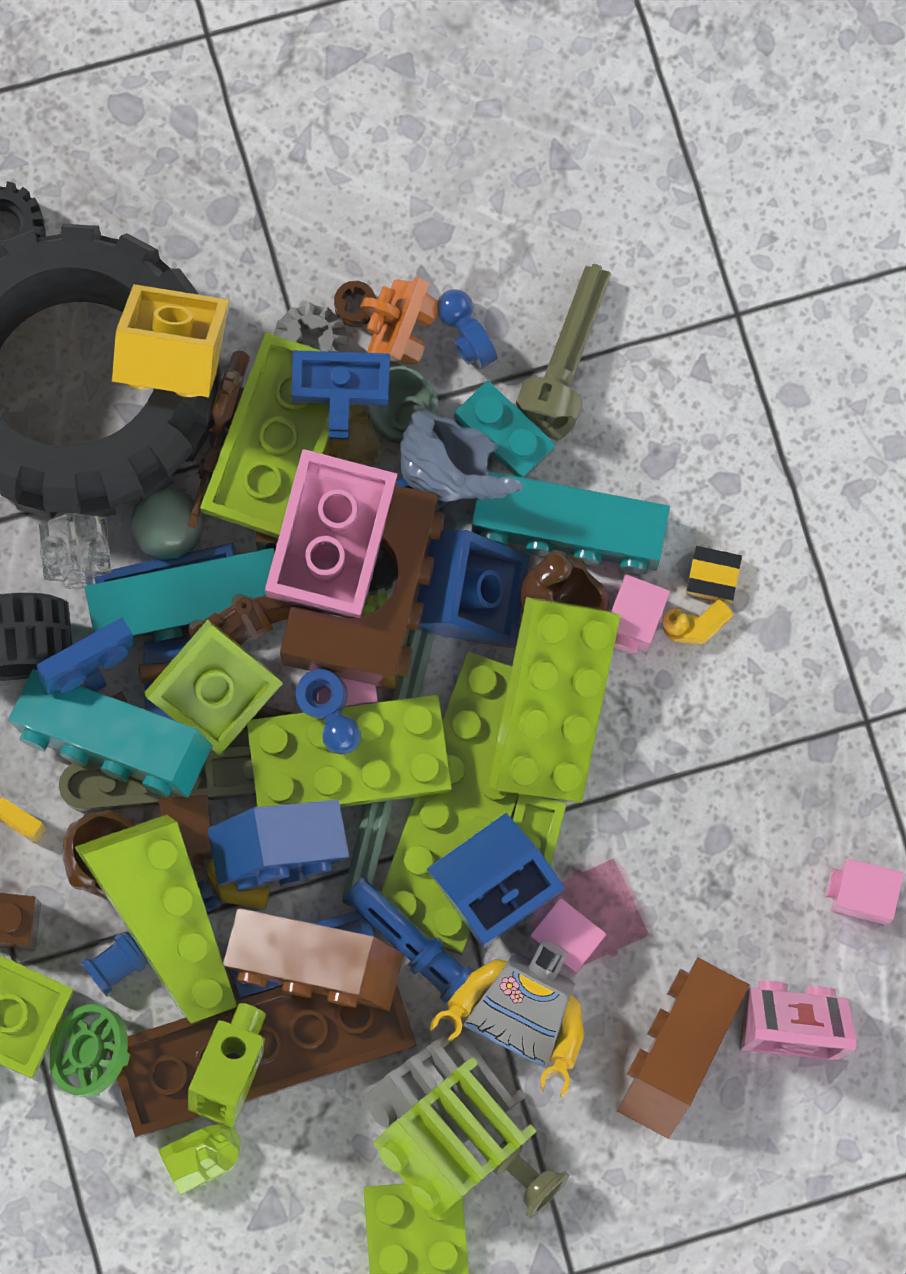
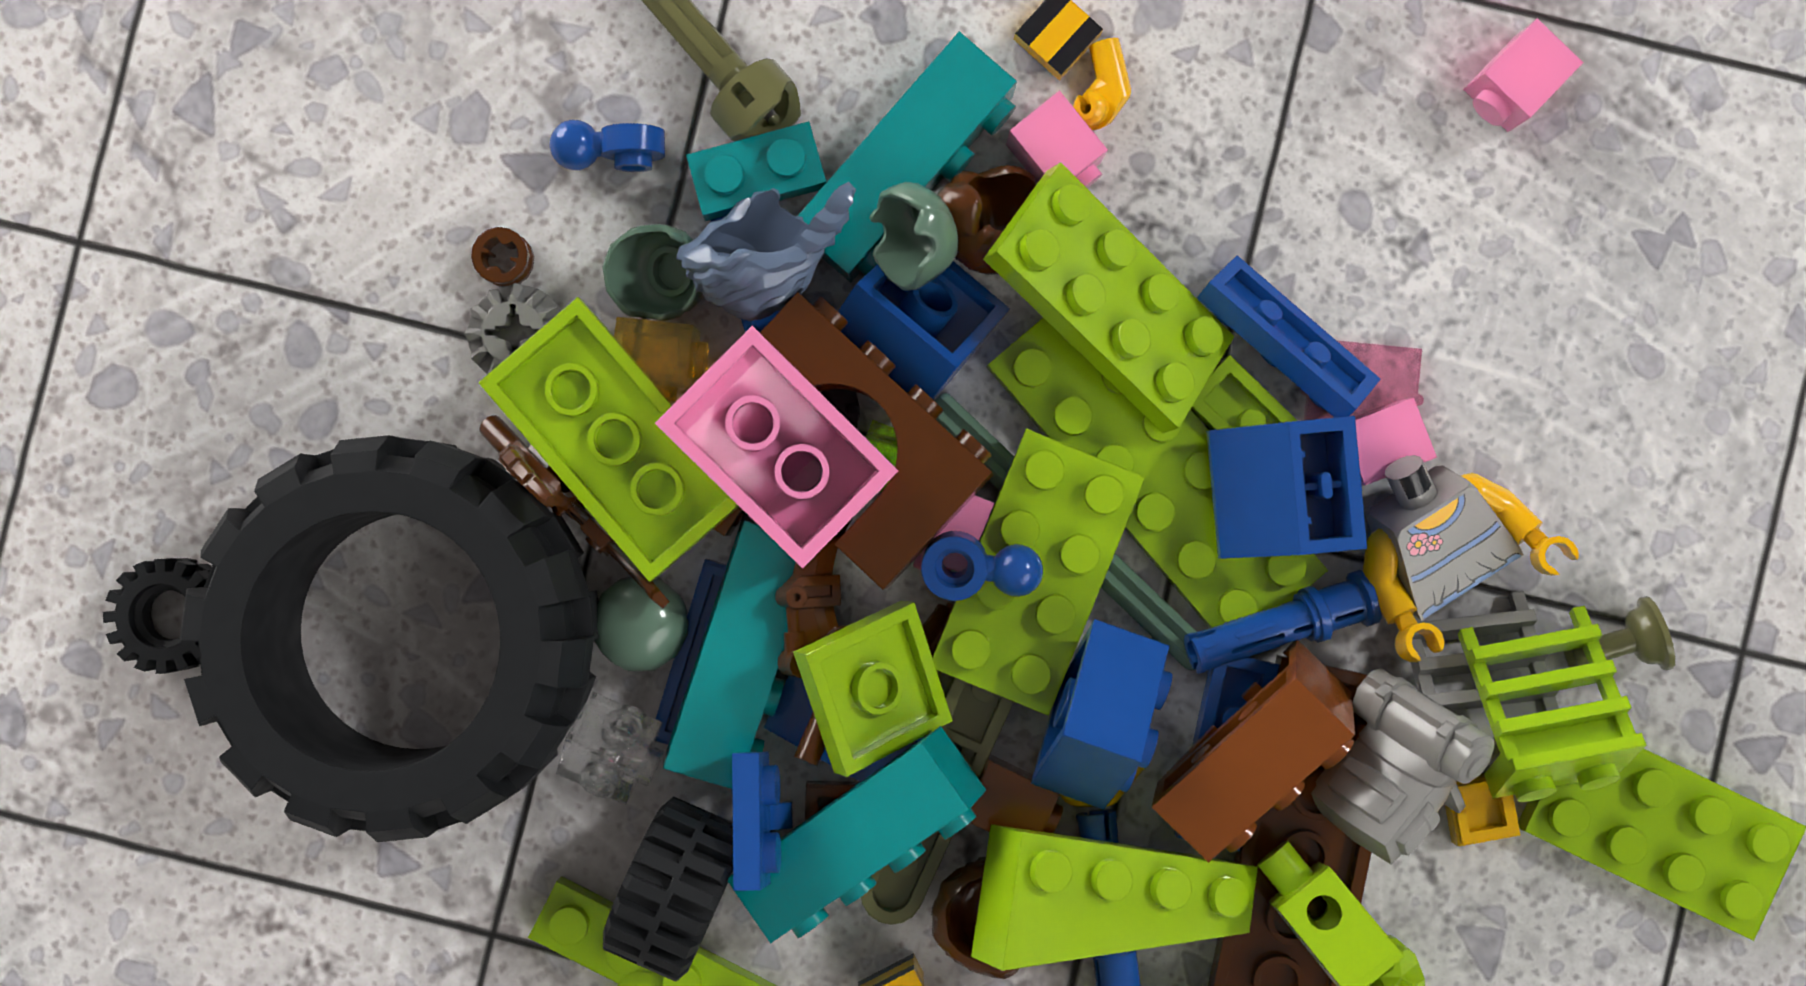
camera: 55 degrees left, 10 degrees up
yellow slope [112,284,229,397] -> none
blue plate [291,350,390,440] -> none
orange hips [360,277,438,365] -> none
dark orange wedge [617,957,750,1139] -> none
bright pink slope [740,981,857,1061] -> none
none -> sand green hair [869,182,958,291]
none -> blue plate [1197,255,1381,418]
none -> light grey piece [1311,669,1494,865]
none -> yellow tile [1444,773,1520,847]

